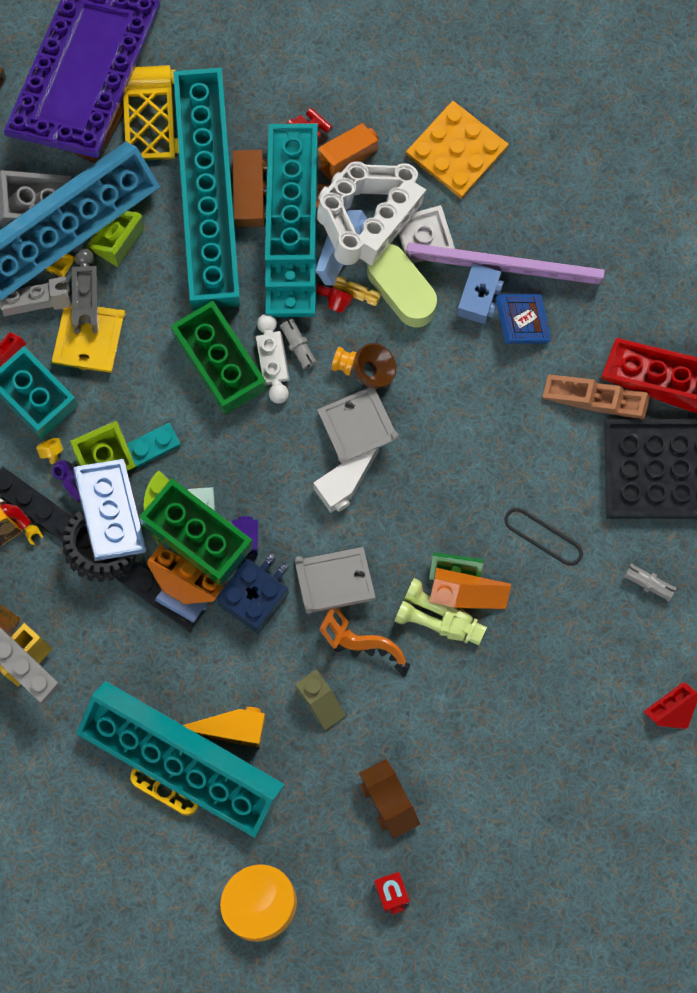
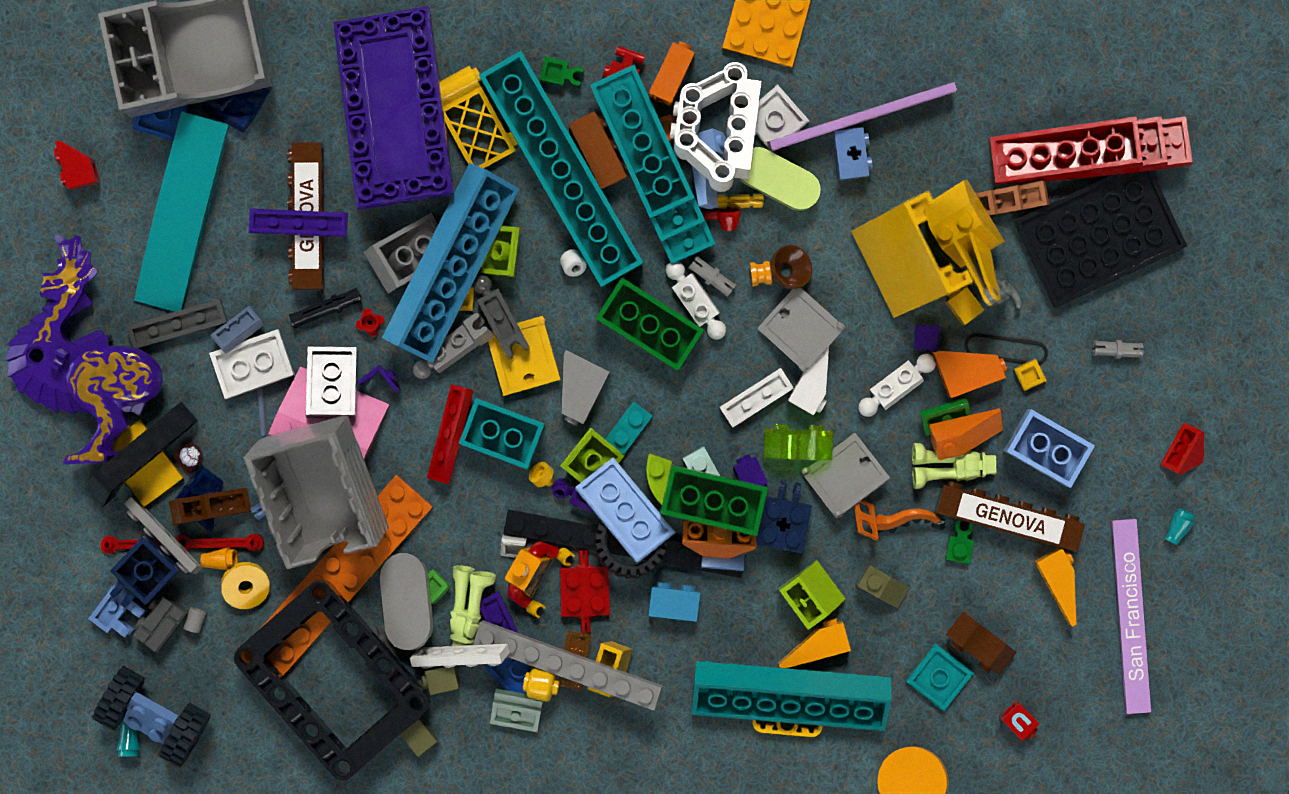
camera: 25 degrees left, 15 degrees up
blue tile [495,294,551,344] -> none
none -> green plate [539,56,584,86]
none -> white piece [560,249,587,277]
none -> red plate [560,550,610,633]
none -> light grey slope [562,350,610,426]
none -> dark azure brick [649,582,700,622]
none -> white plate [719,368,794,428]
none -> clear neon green brick [764,424,833,460]
none -> lime slope [778,560,845,630]
none -> yellow windscreen [851,191,973,318]
none -> white plate [858,354,936,417]
none -> teal tile [905,643,974,711]
none -> dark purple tile [913,325,940,351]
none -> yellow slope [925,179,1021,309]
none -> orange slope [932,351,1007,398]
none -> brick [934,481,1085,552]
none -> yellow brick [945,287,984,325]
none -> green plate [945,520,974,564]
none -> light blue brick [1003,409,1095,488]
none -> yellow tile [1014,358,1046,391]
none -> light orange slope [1034,547,1076,627]
none -> lavender tile [1111,519,1151,714]
none -> teal cone [1165,507,1196,545]

